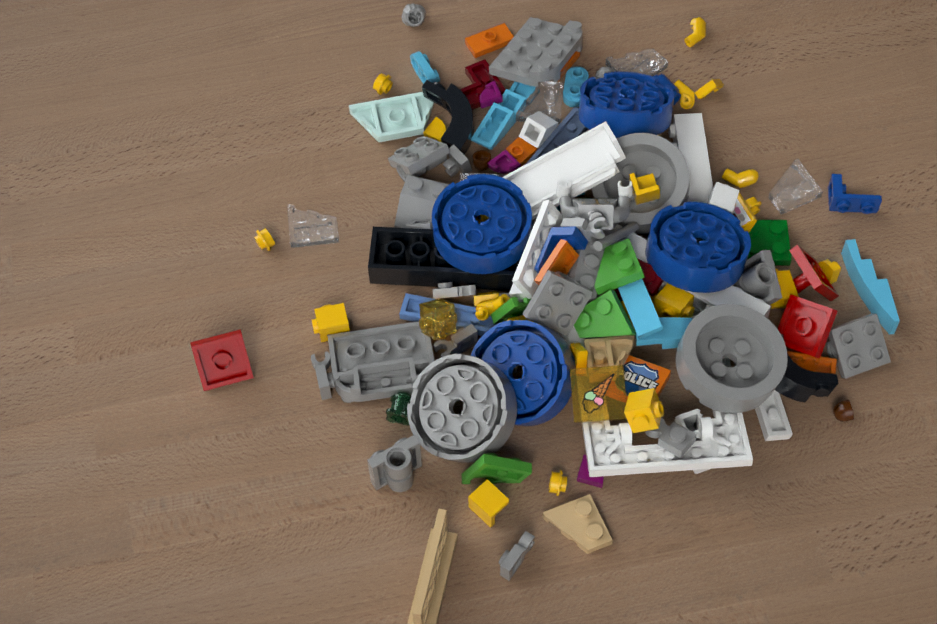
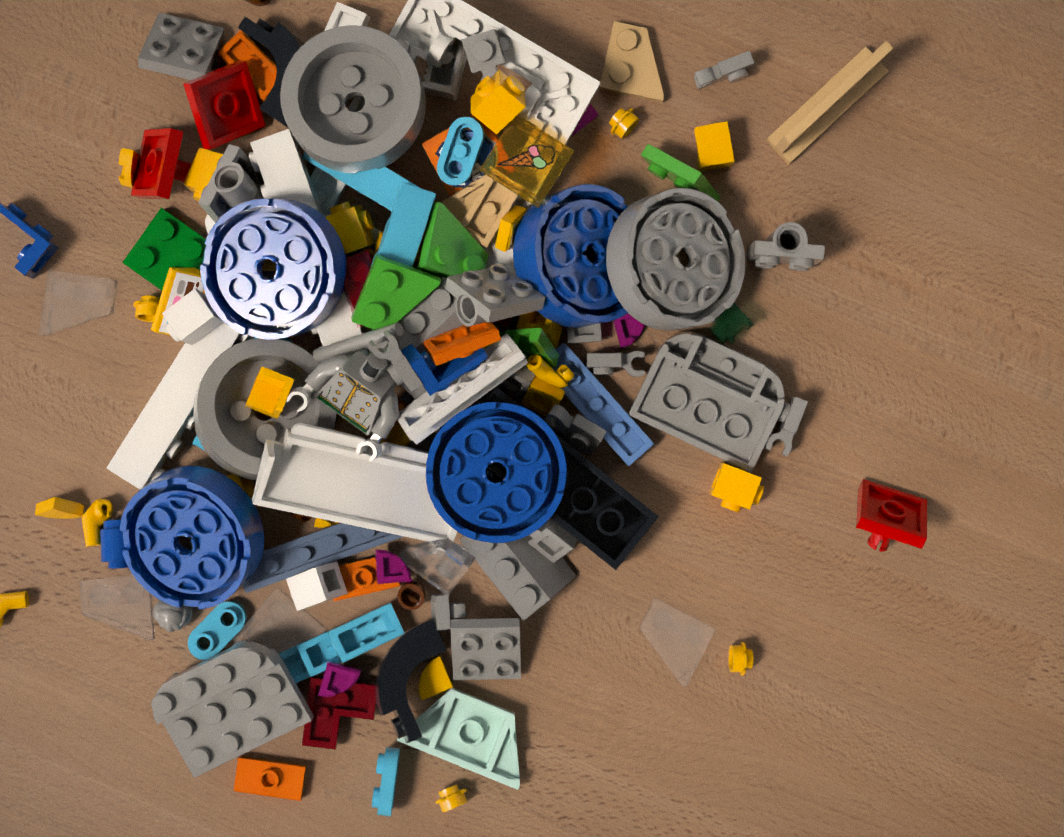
camera: 145 degrees left, 30 degrees up
clear yellow brick [419,298,457,340] -> none
yellow arm [722,168,759,188] -> none
medium azure slope [841,239,900,335] -> none
none -> medium azure plate [437,117,485,185]

